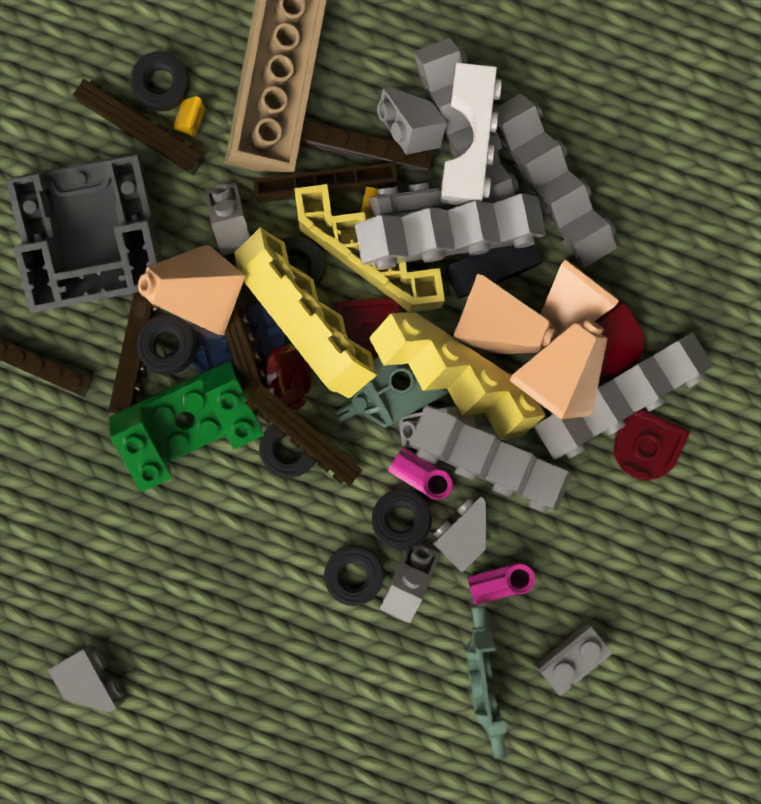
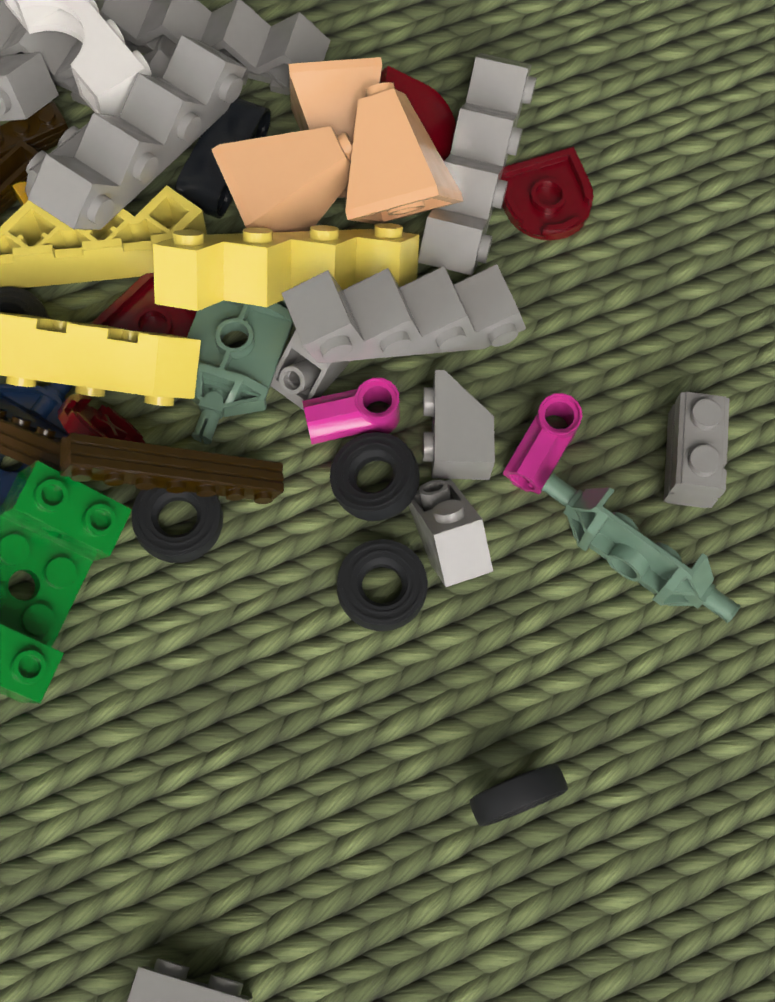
camera: 45 degrees left, 15 degrees down
none -> black tyre [469,764,568,827]

